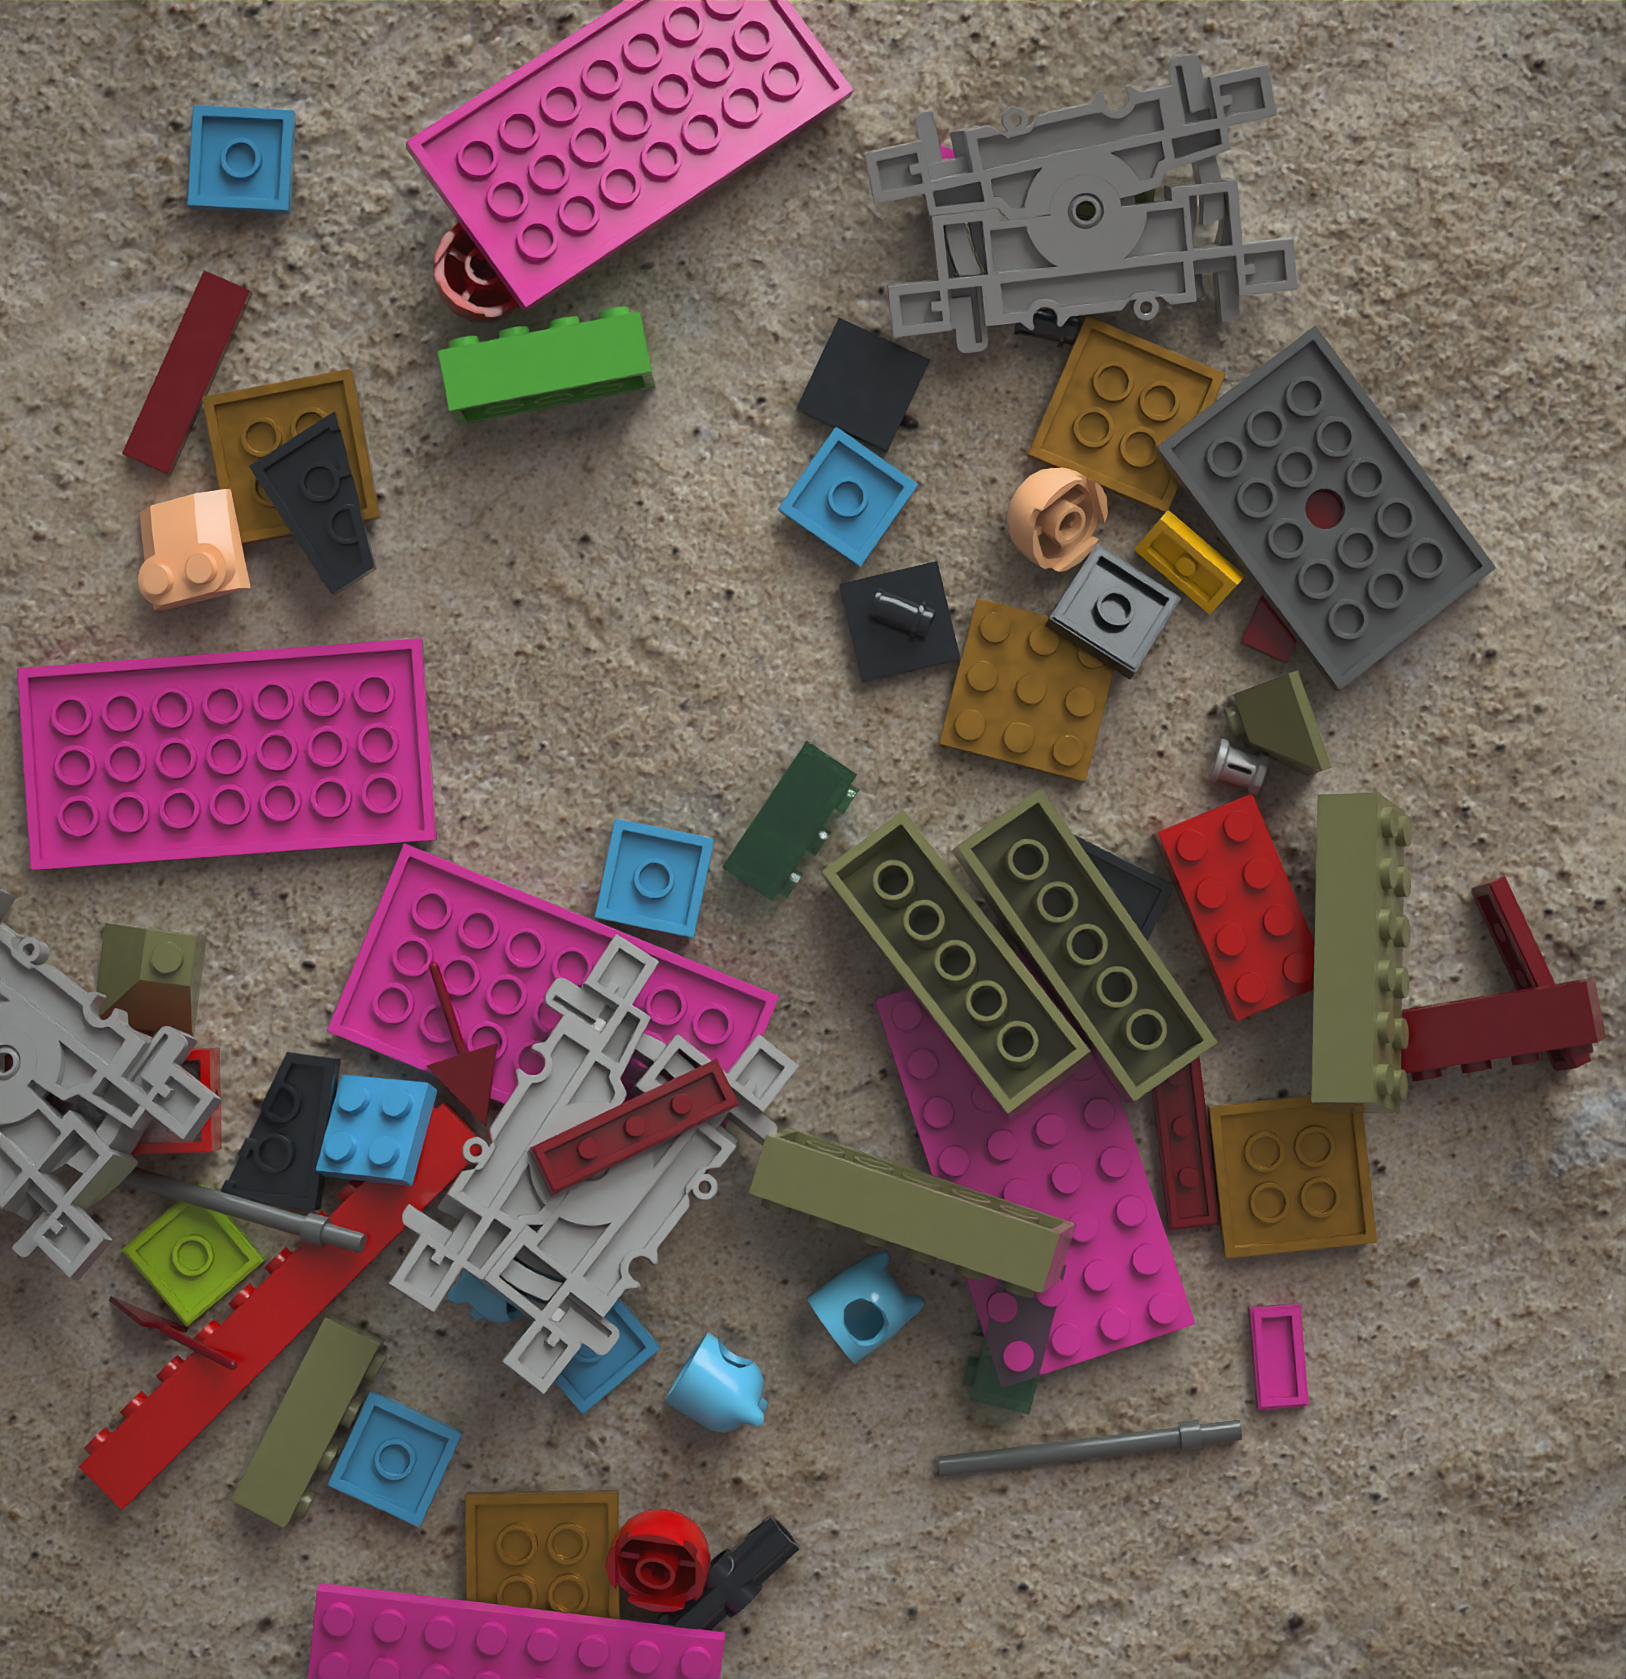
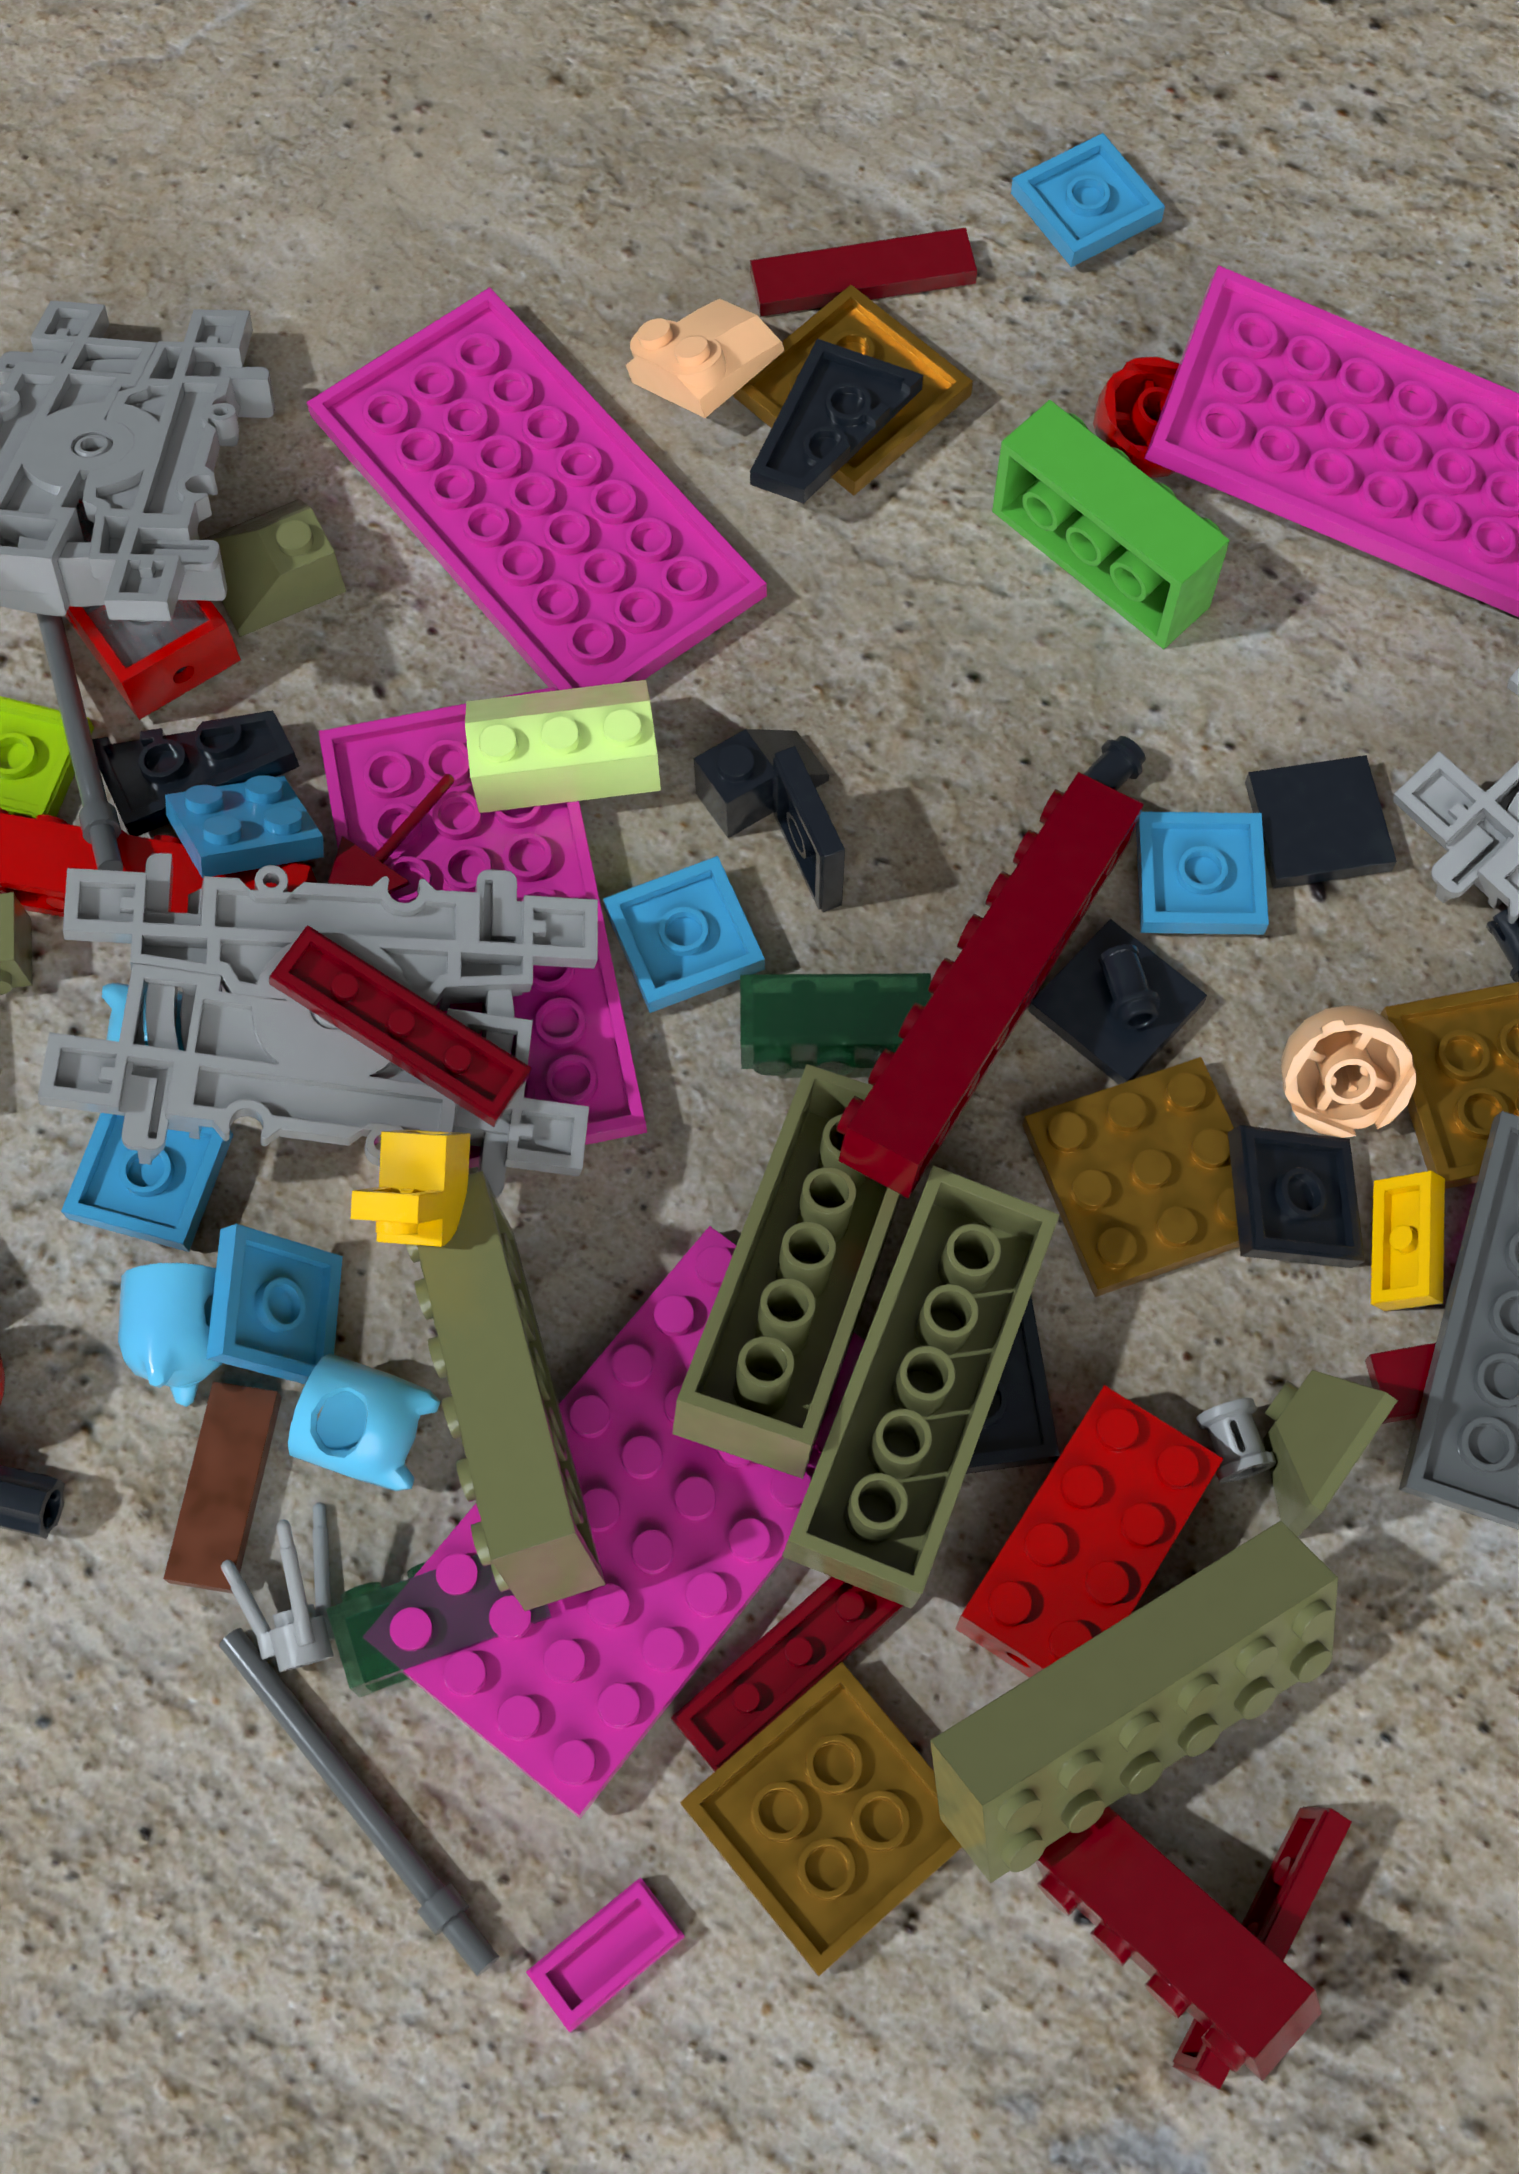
camera: 60 degrees right, 20 degrees down
none -> copper tile [163,1381,282,1594]
none -> dark azure plate [206,1224,343,1384]
none -> light grey plant [221,1502,337,1672]
none -> yellow brick [351,1129,470,1247]
none -> yellowish green slope [465,680,661,813]
none -> black slope [694,729,829,838]
none -> black tile [773,746,845,913]
none -> dark red brick [837,772,1144,1199]
none -> black pin [1084,736,1146,791]

